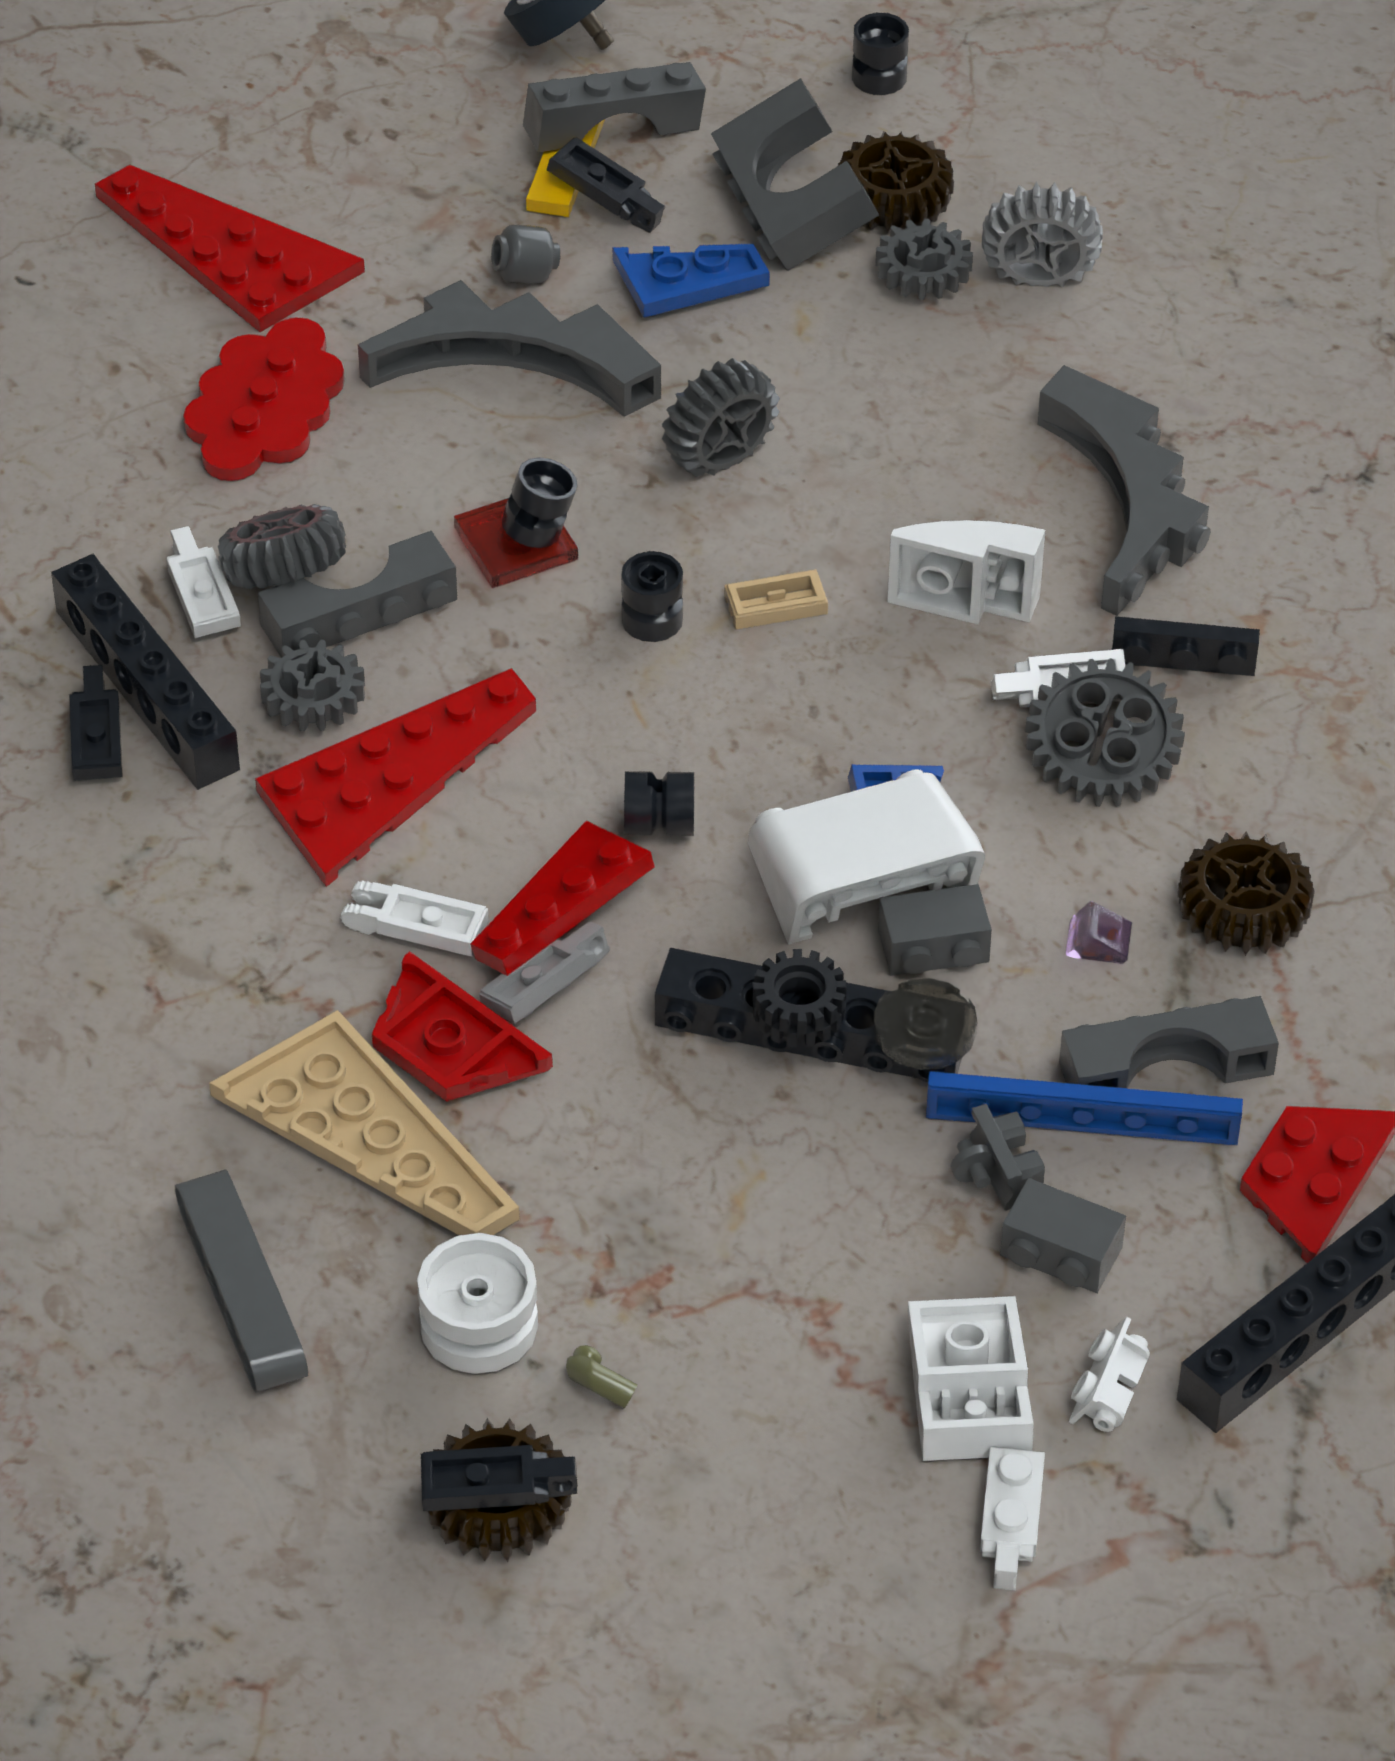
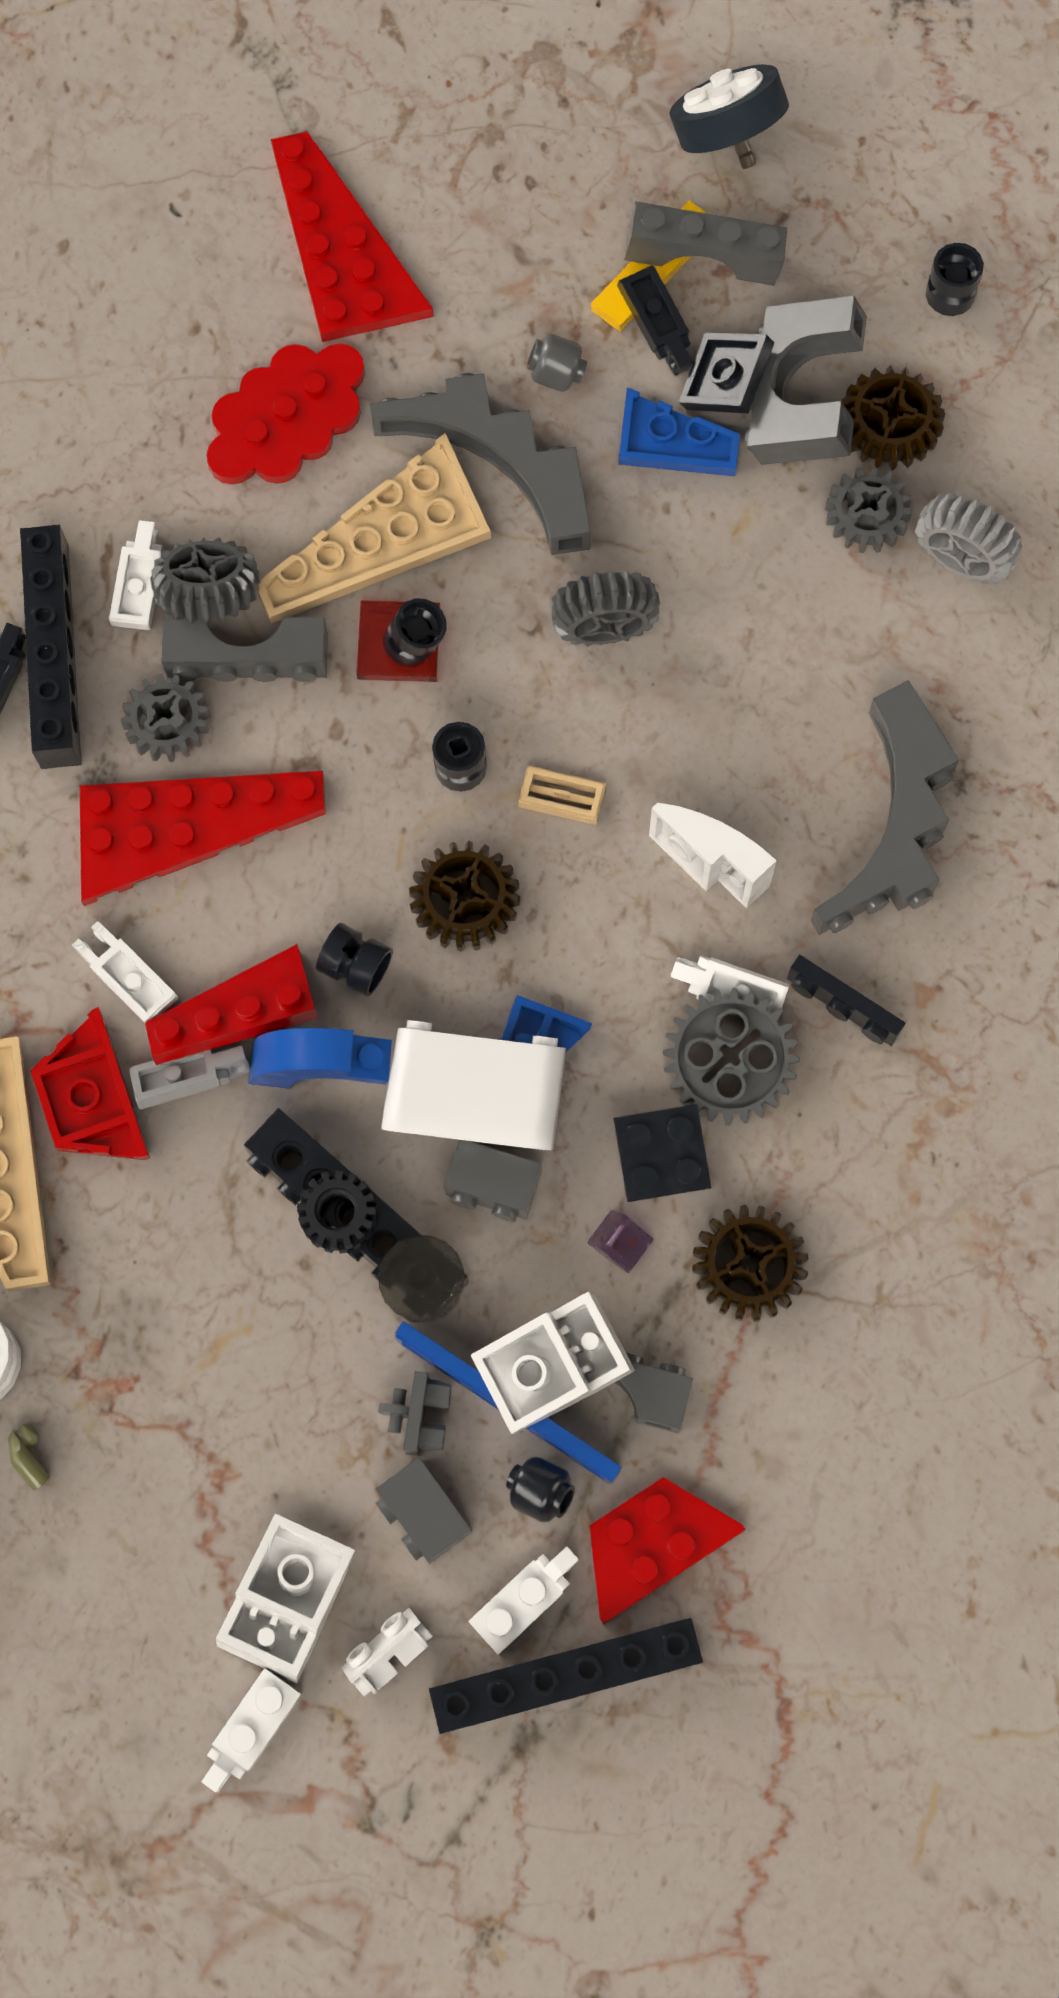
camera: 30 degrees right, 25 degrees up
none -> blue arch [248,1028,392,1089]
none -> tan wing [258,433,491,624]
none -> dark brown gear [409,841,520,952]
none -> white hinge [468,1547,579,1655]
none -> white slope [471,1292,636,1434]
none -> black head [506,1457,575,1522]
none -> black plate [613,1104,712,1202]
none -> plate [678,332,775,414]

